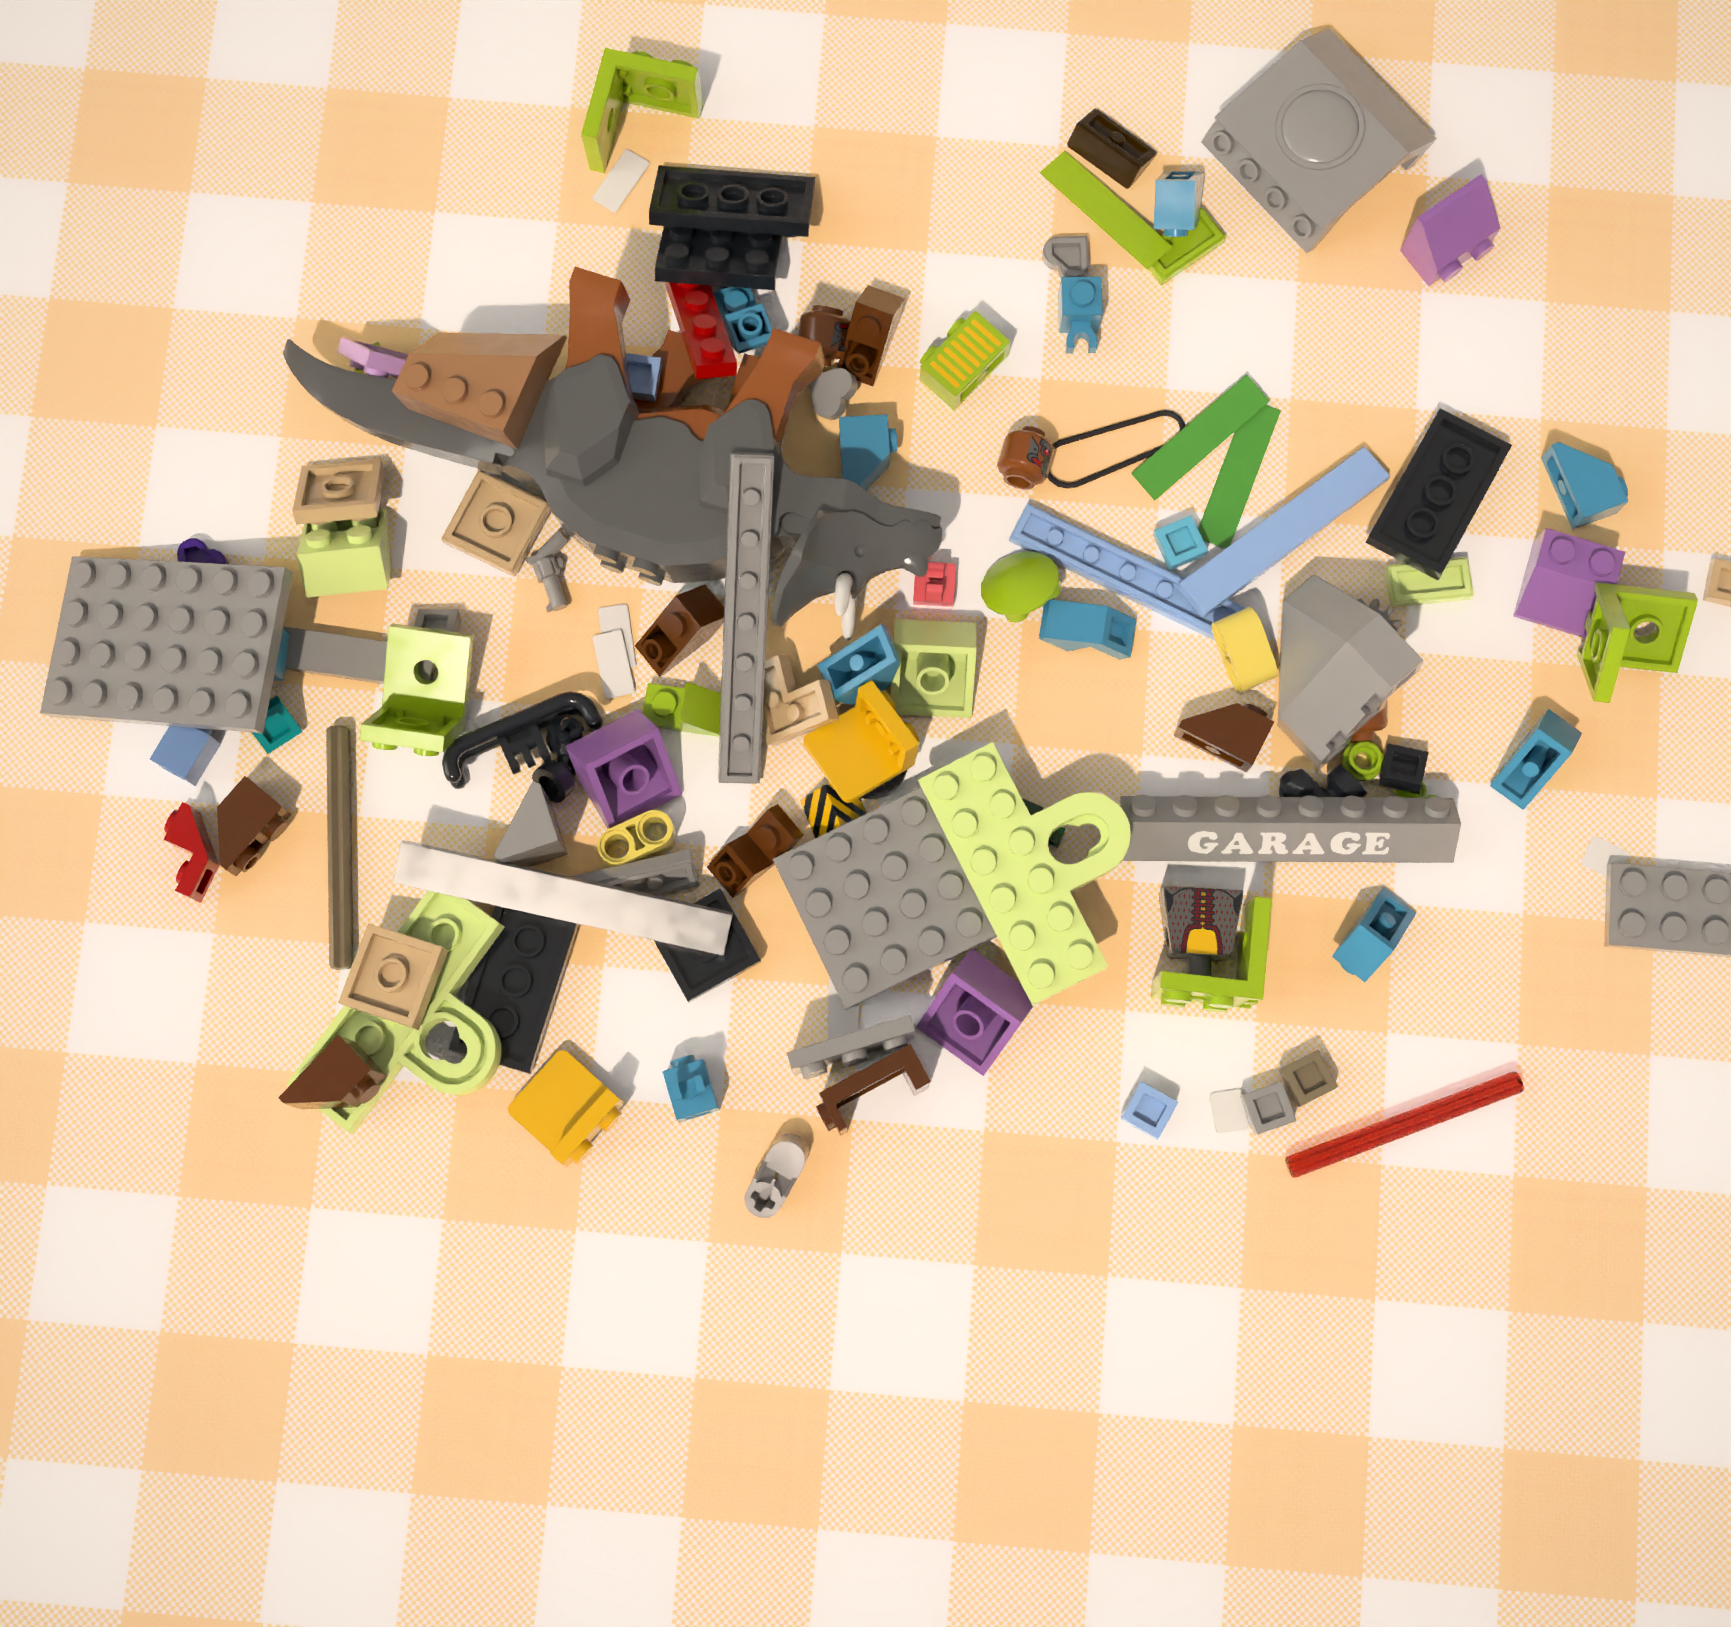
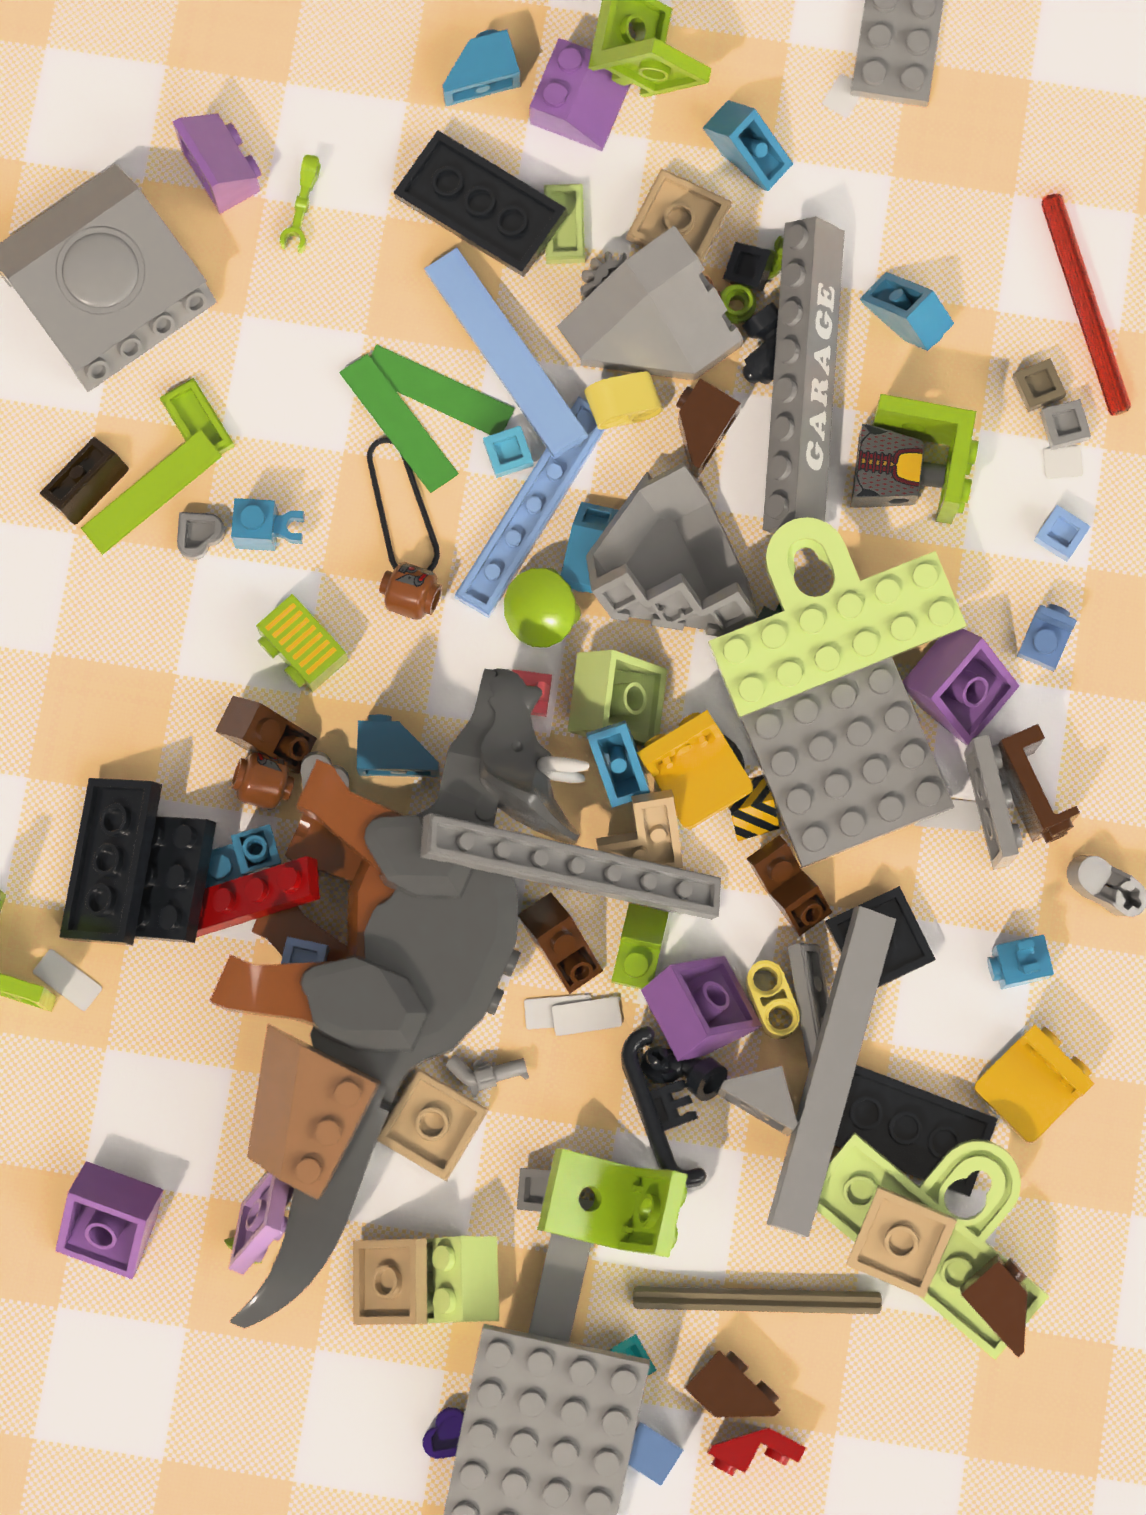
camera: 85 degrees left, 0 degrees up
dark azure slope [1154,171,1204,237] -> none
none -> medium lavender slope [55,1161,164,1280]
none -> lime piece [279,154,321,254]
none -> light grey panel [586,462,757,637]
none -> tan plate [626,168,732,264]
none -> medium blue bracket [1016,604,1077,672]

